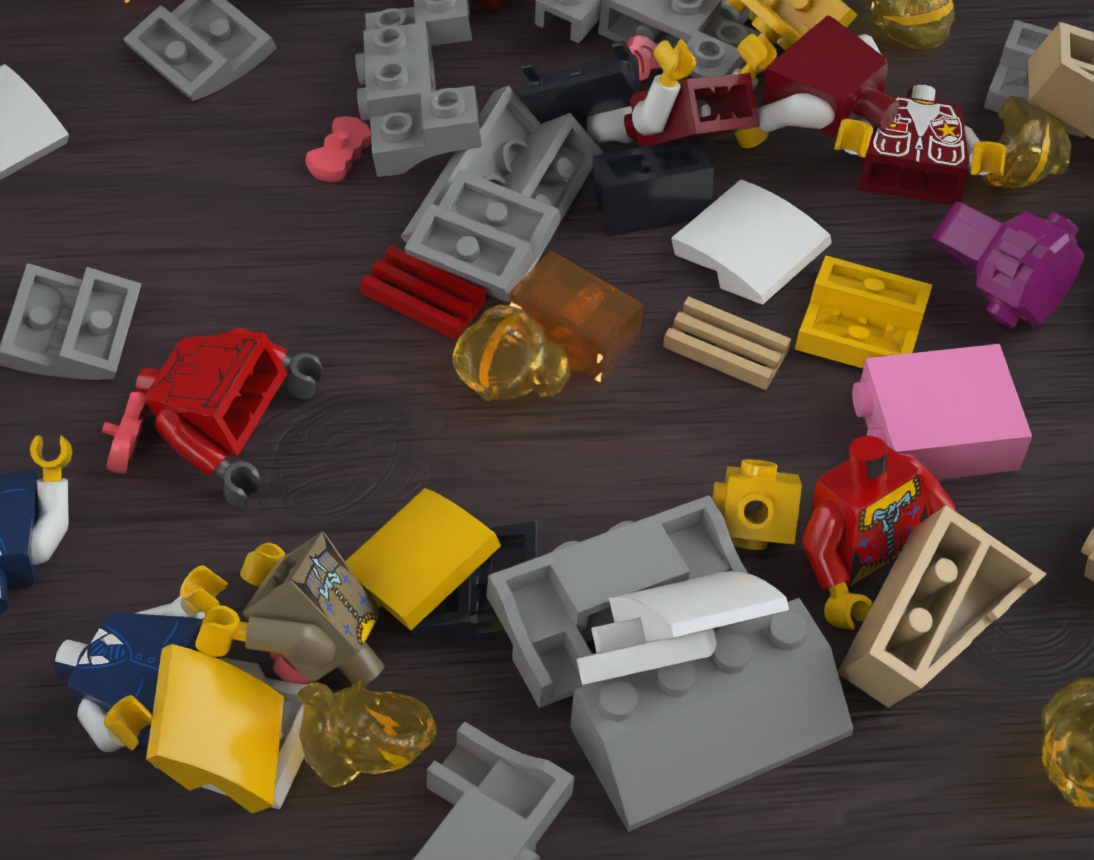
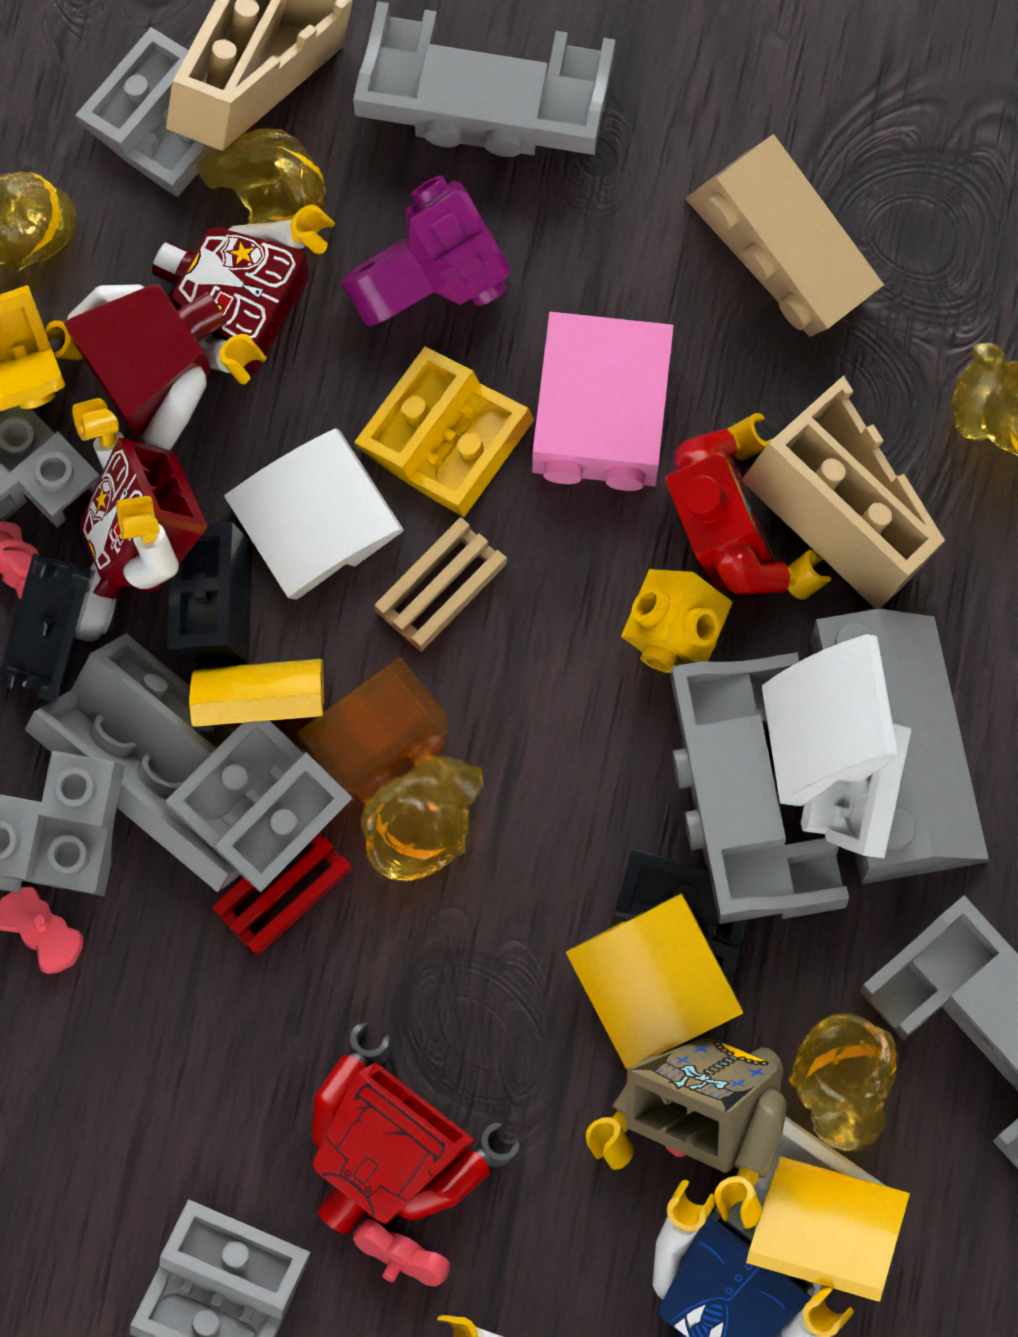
camera: 70 degrees left, 20 degrees up
none -> yellow slope [189,659,324,727]

